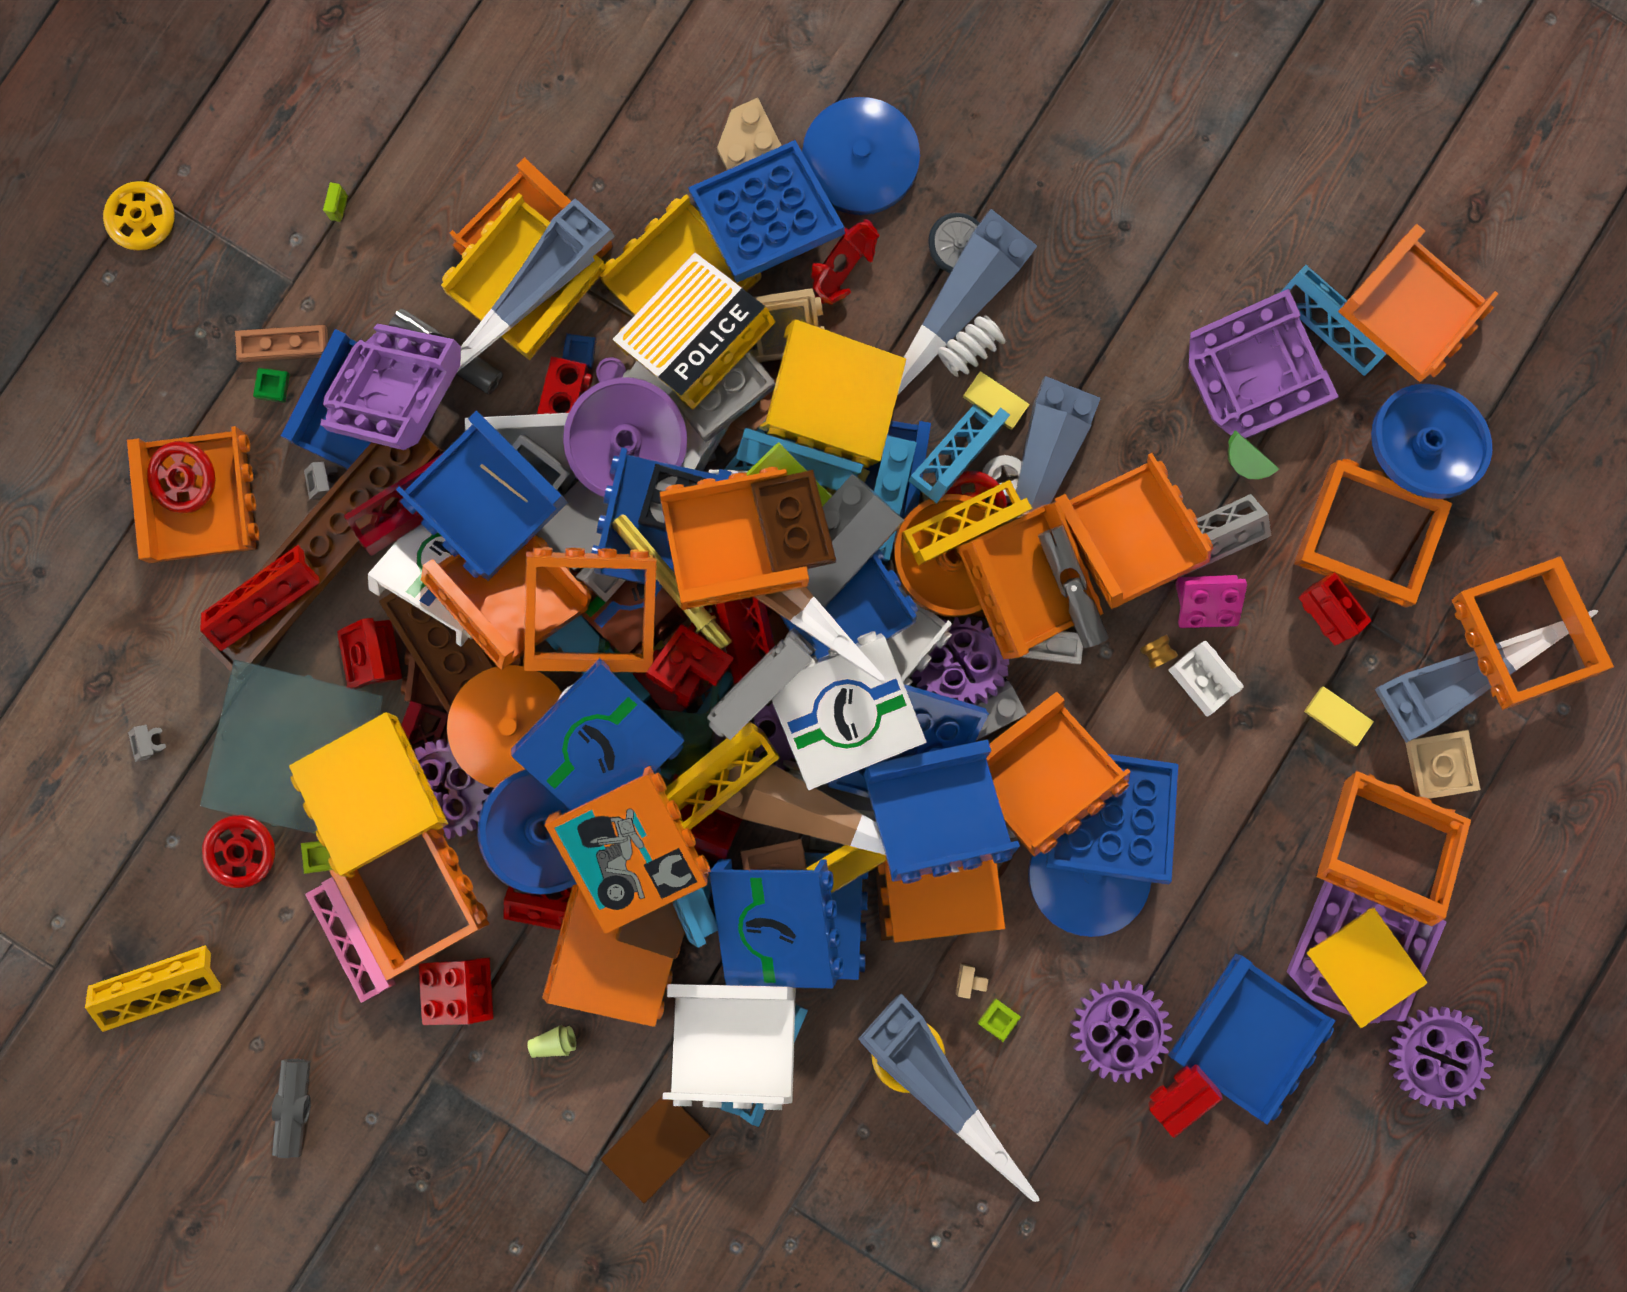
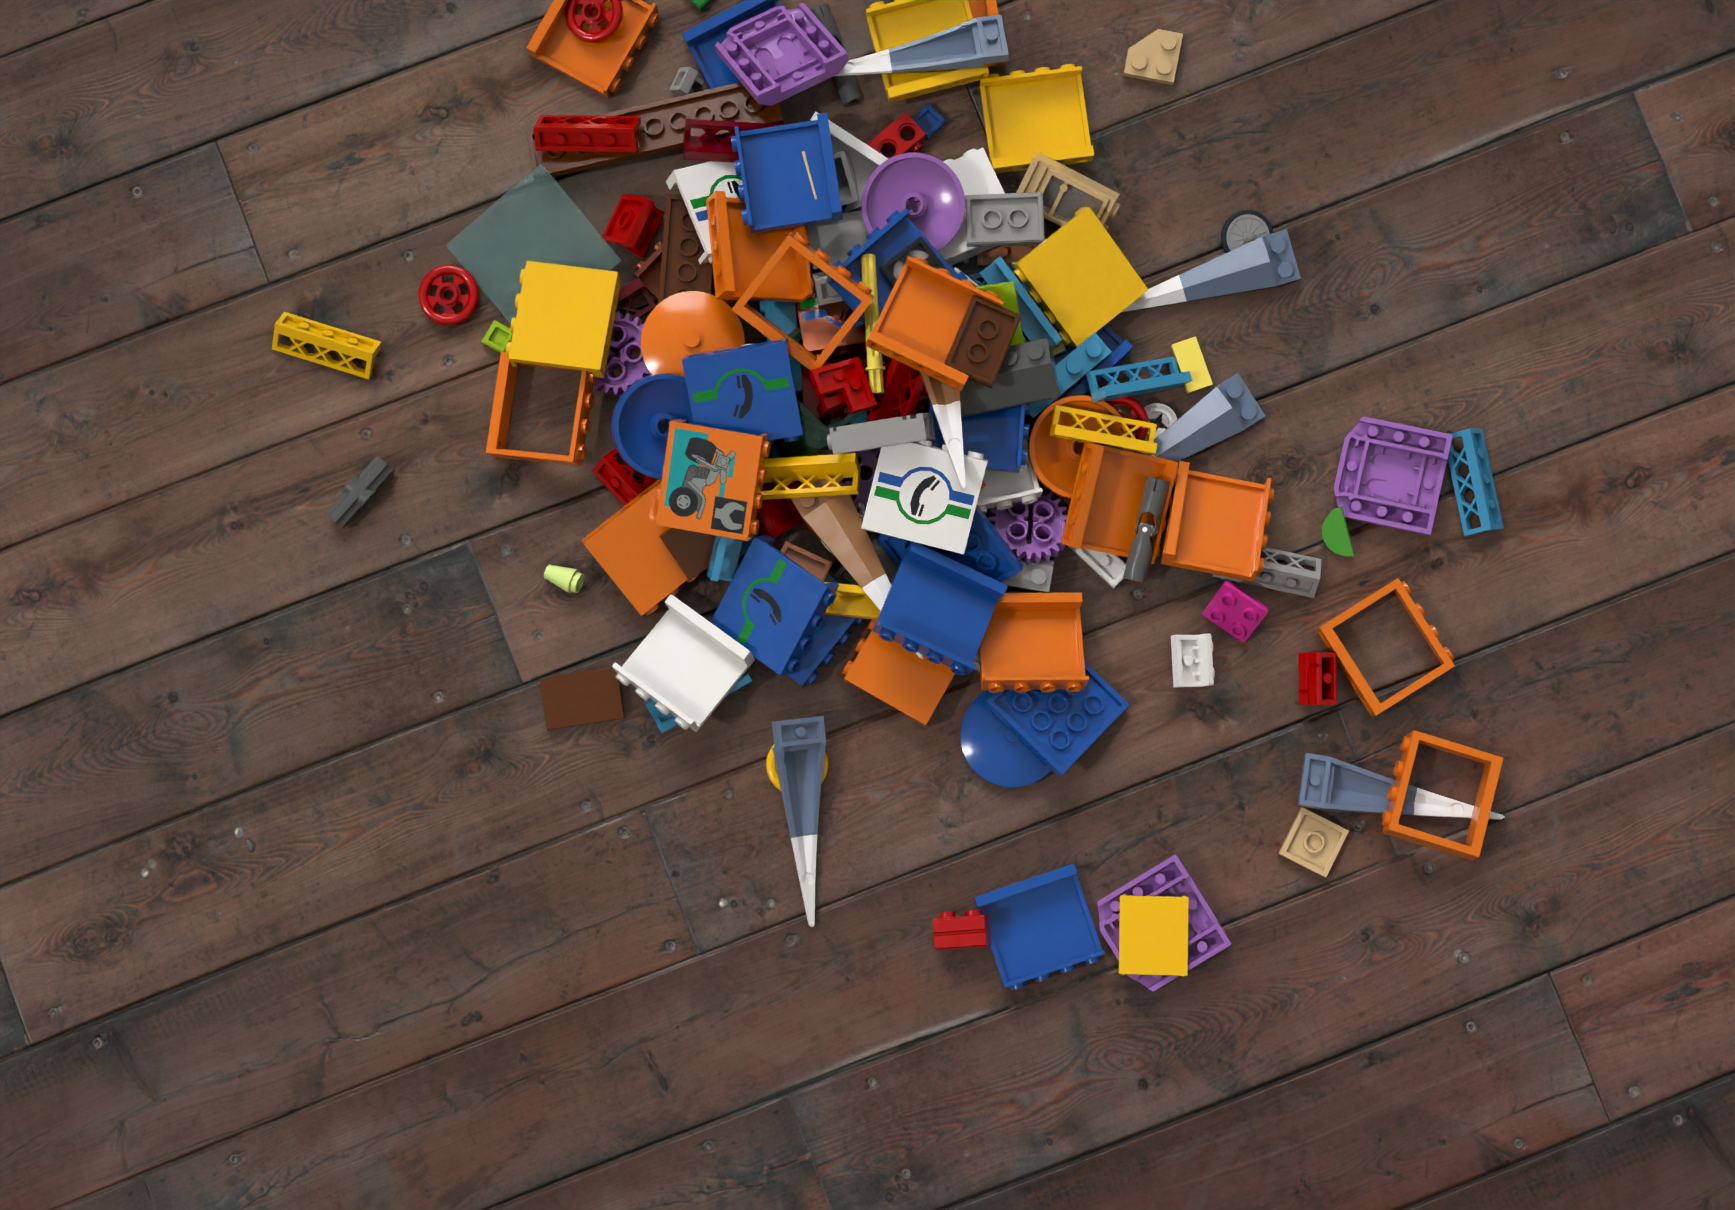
camera: 40 degrees right, 0 degrees up
light grey tile [128,725,166,762] -> none
bright pink fence [305,877,396,1003] -> none
red bracket [419,957,493,1025] -> none
medium lavender piece [596,357,626,382] -> none
panel [613,253,776,410] -> none
blue plate [688,140,845,283] -> none
blue dish [802,97,920,215] -> none
red piece [809,219,880,305] -> none
white piece [938,315,1006,377] -> none
tan tile [955,963,988,999] -> none
lime tile [977,998,1021,1042] -> none
medium lavender gear [1070,980,1172,1082] -> none
pearl gold wheel [1140,634,1178,670] -> none
light yellow tile [1304,686,1374,747] -> none
orange window [1316,771,1471,926] -> none
orange panel [1338,224,1498,382] -> none
blue dish [1371,384,1492,499] -> none
medium lavender gear [1389,1006,1493,1109] -> none

